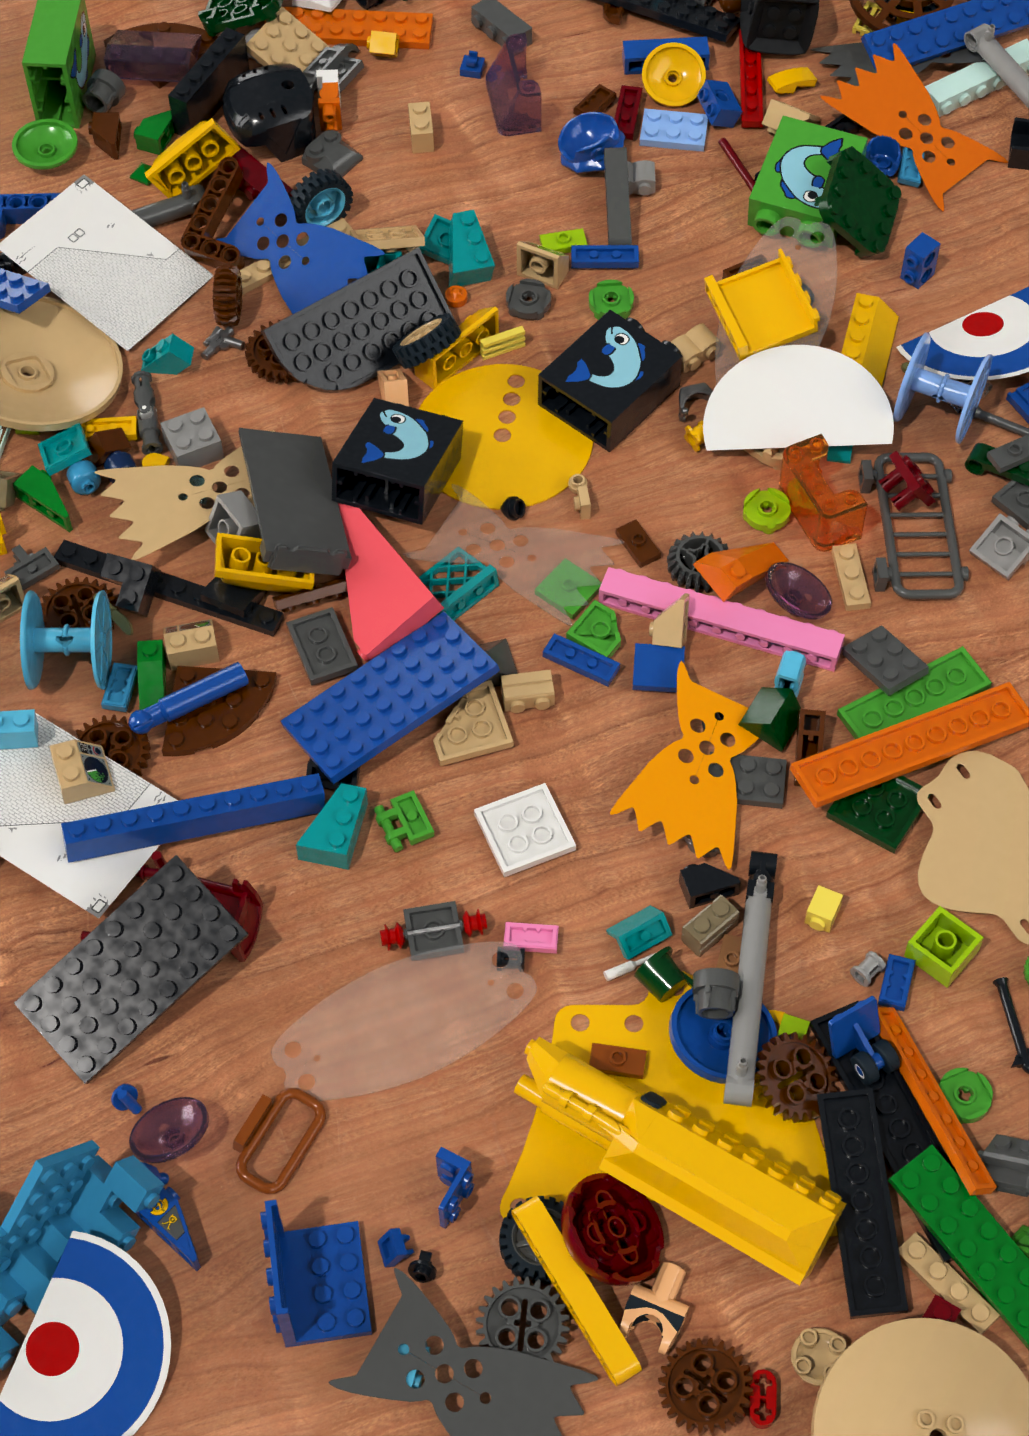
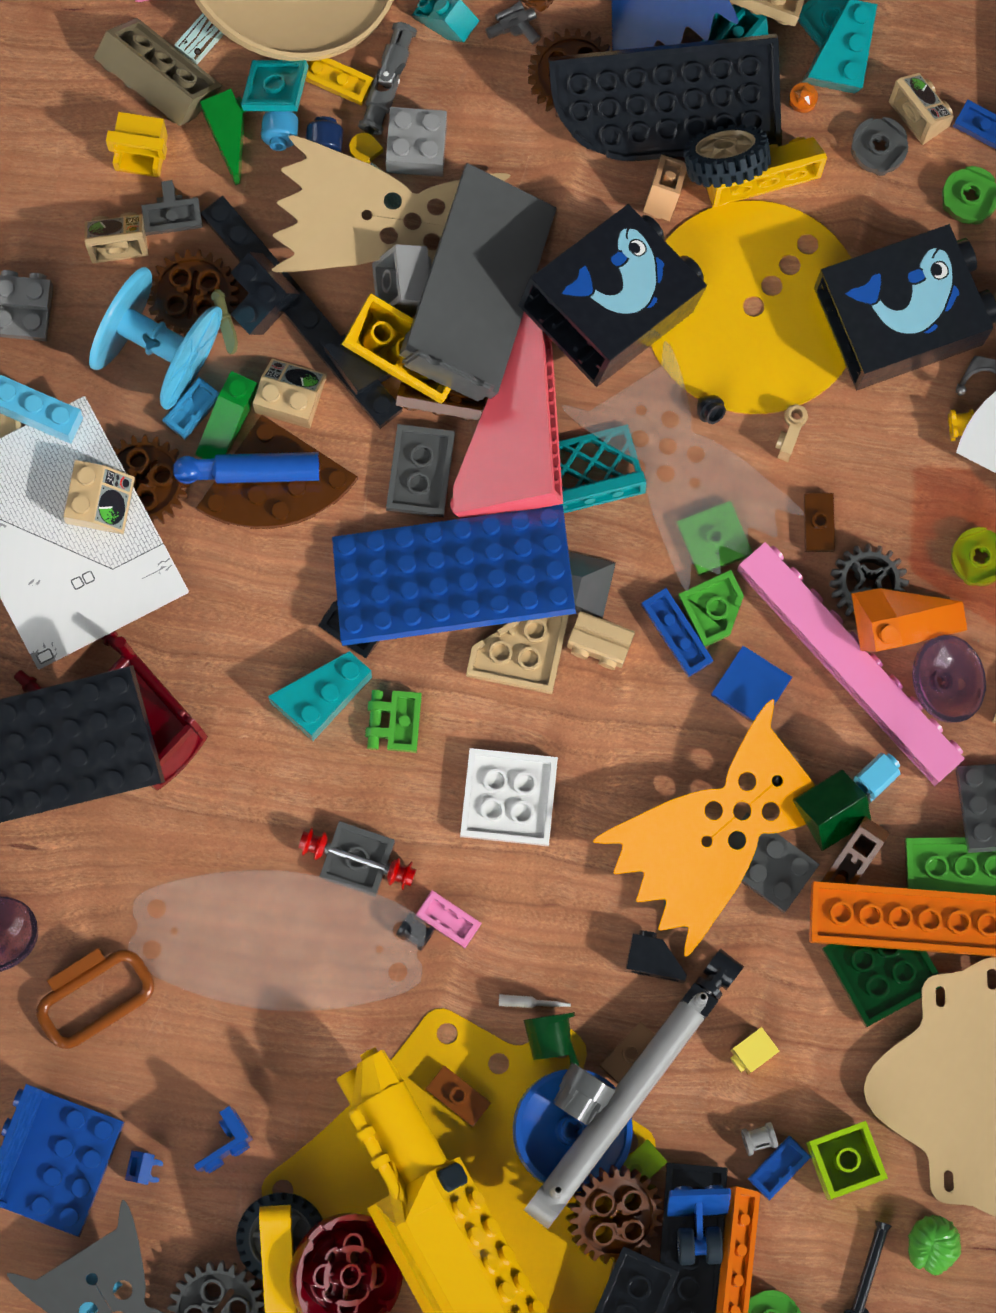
camera: 25 degrees right, 20 degrees up
blue brick [61,773,325,863] -> none
reddish brown slope [84,428,133,468] -> none
black plate [408,1250,437,1283] -> none
light yellow tile [480,326,525,360] -> none
lime plate [539,228,588,254] -> none
teal panel [606,905,673,960] -> none
tan slope [649,593,690,648] -> none
dark tan brick [681,895,739,957] -> none

